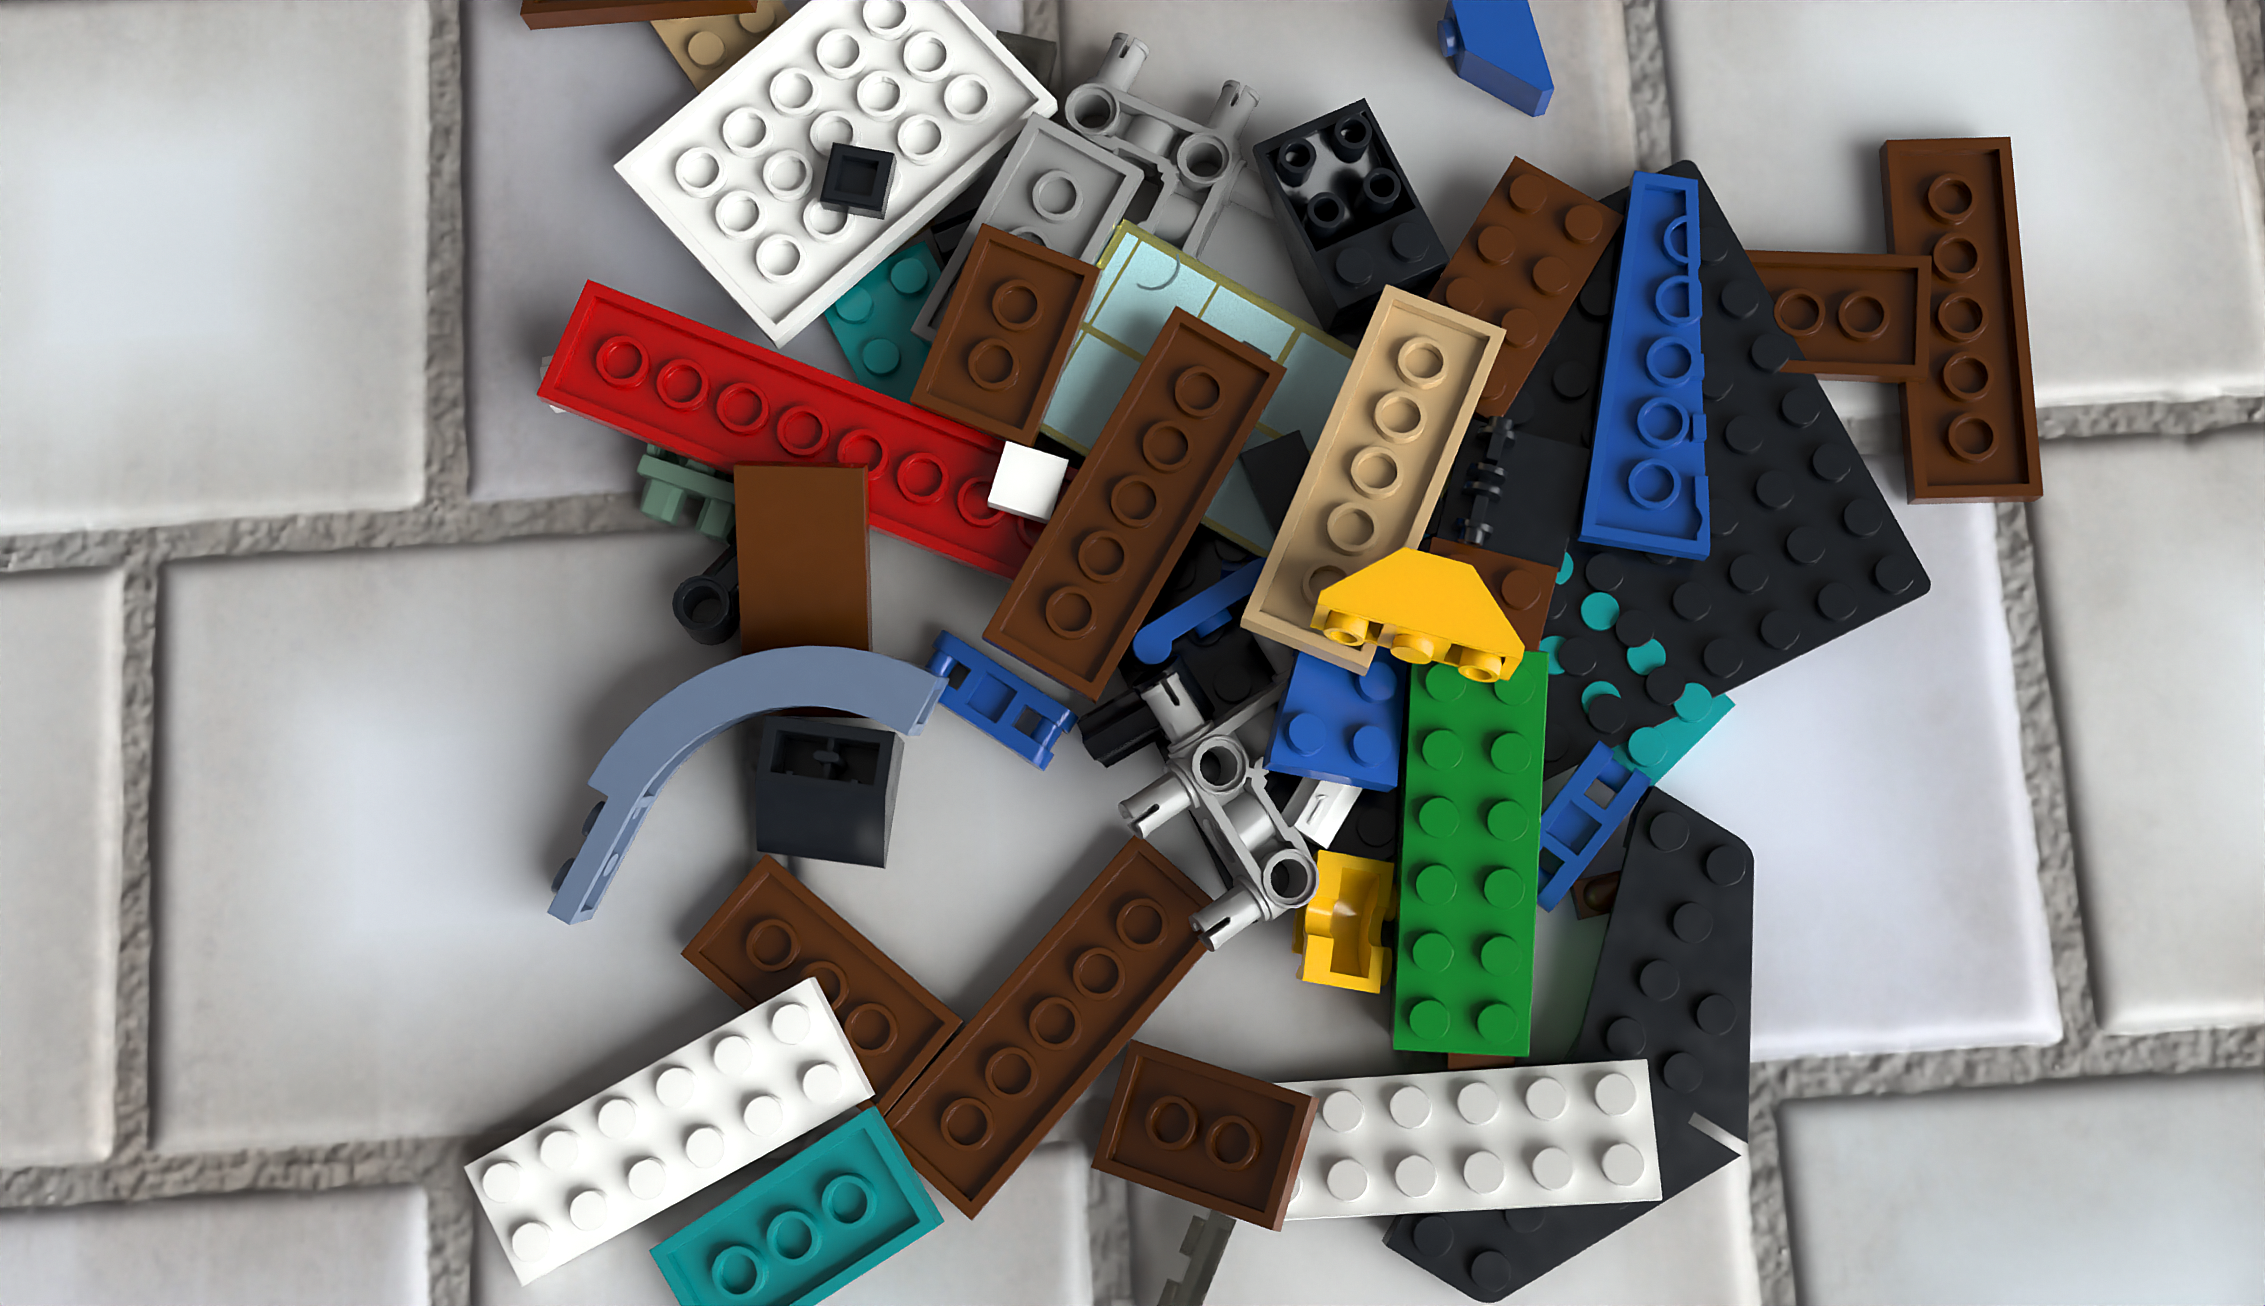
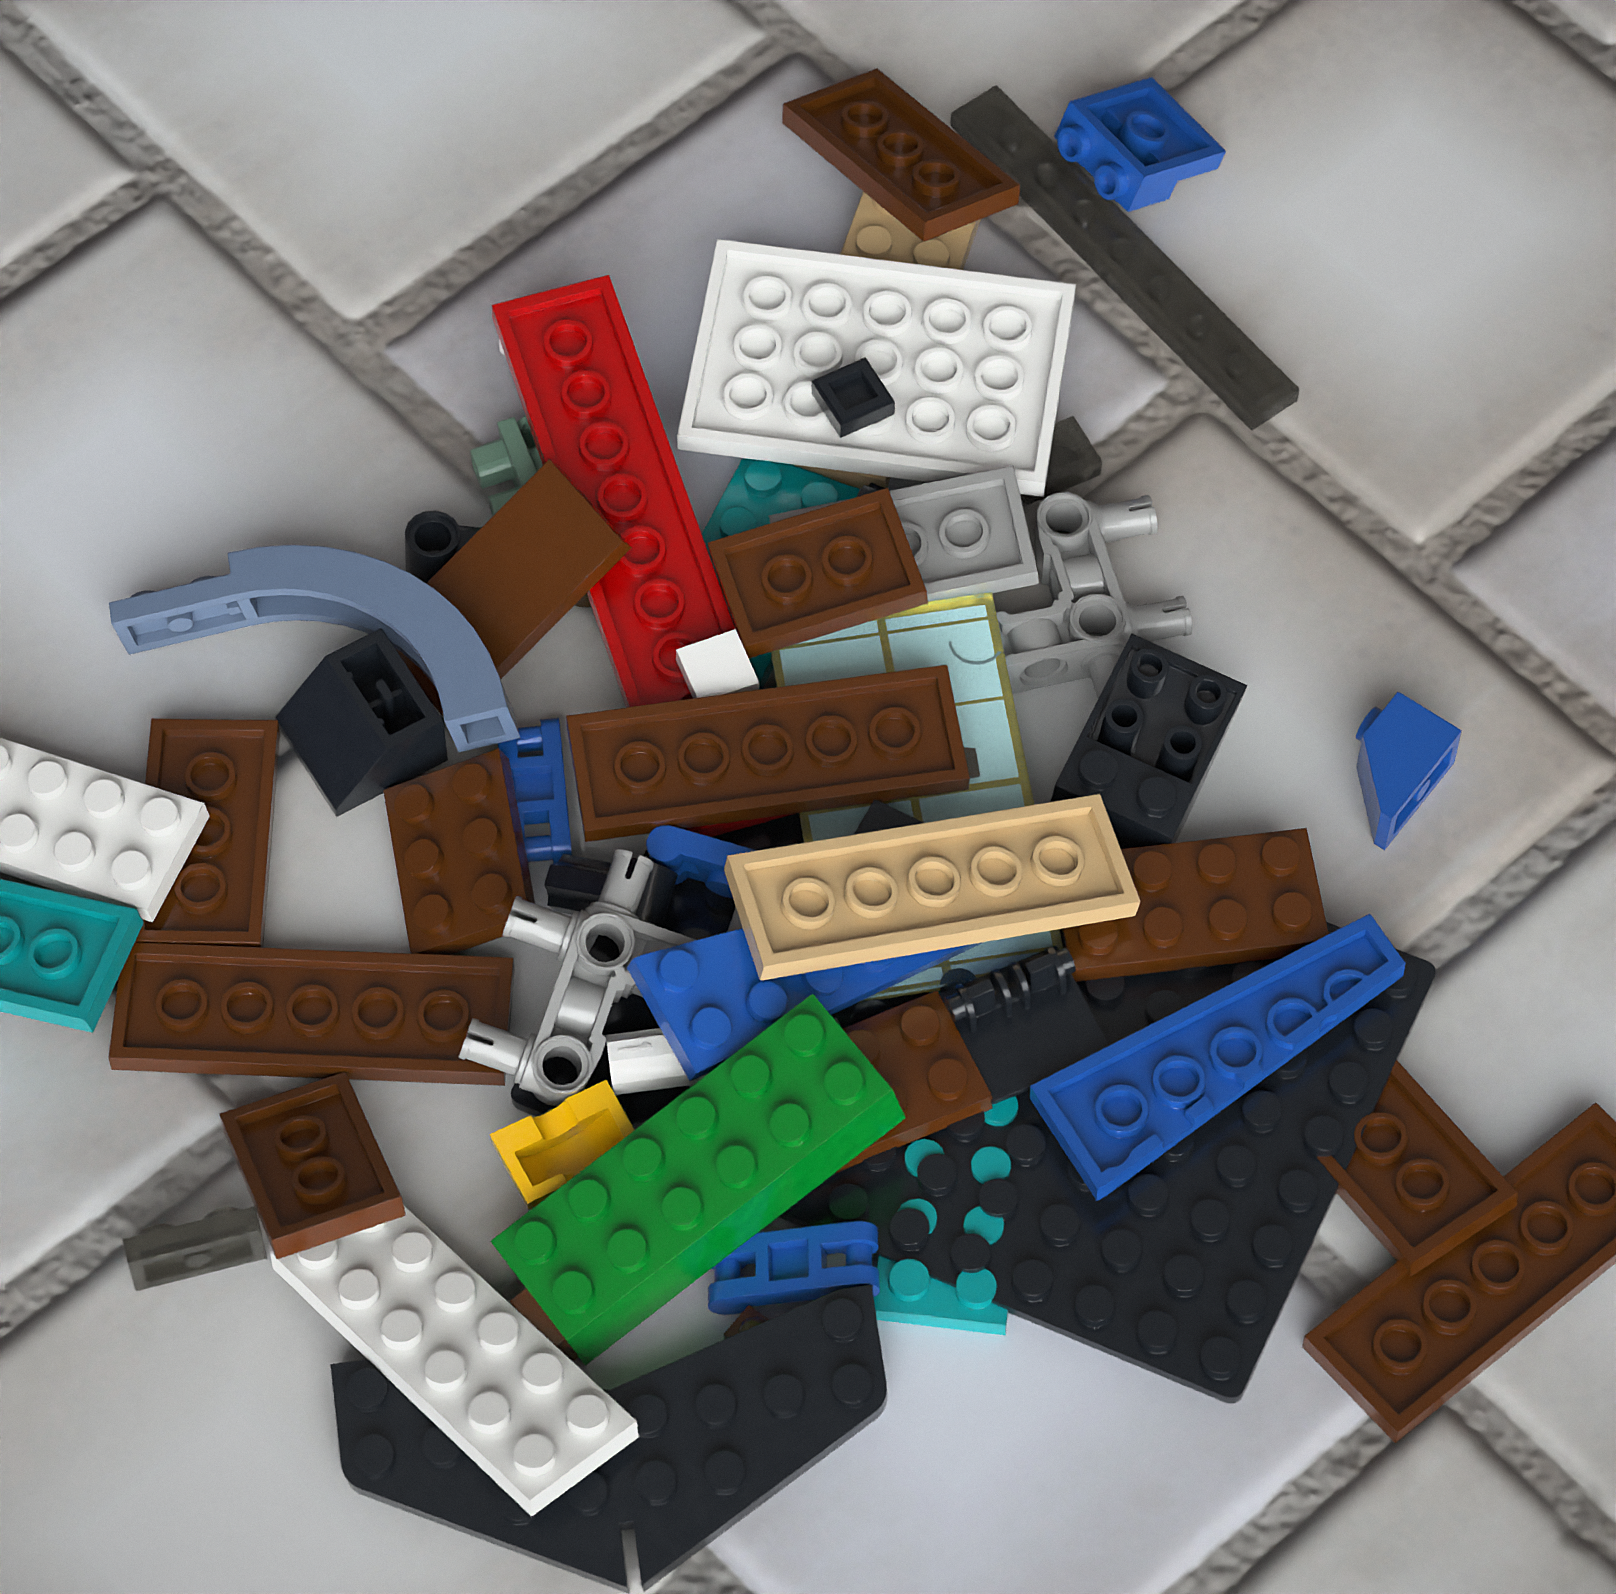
camera: 45 degrees right, 20 degrees down
yellow slope [1310,547,1525,682] -> none
none -> reddish brown plate [383,748,535,955]

